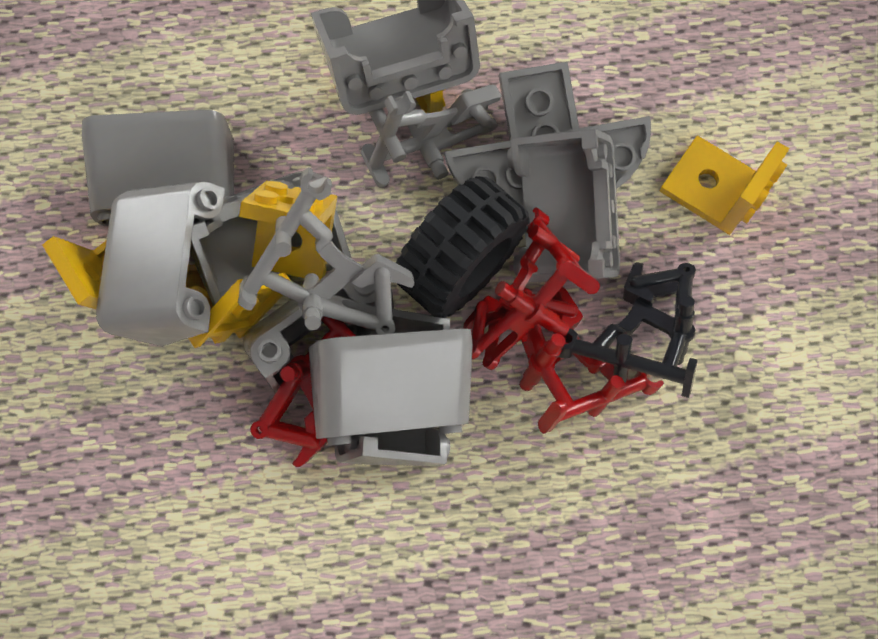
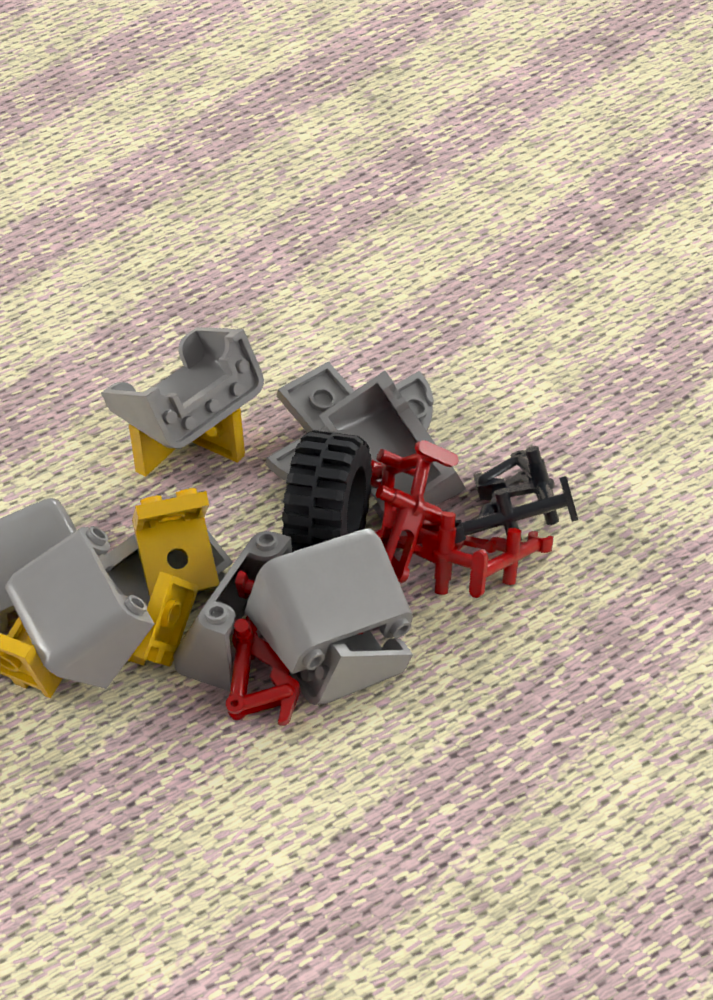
camera: 25 degrees left, 30 degrees down
light grey piece [238,167,415,335] -> none
light grey piece [361,85,502,188] -> none
yellow bracket [659,135,790,235] -> none

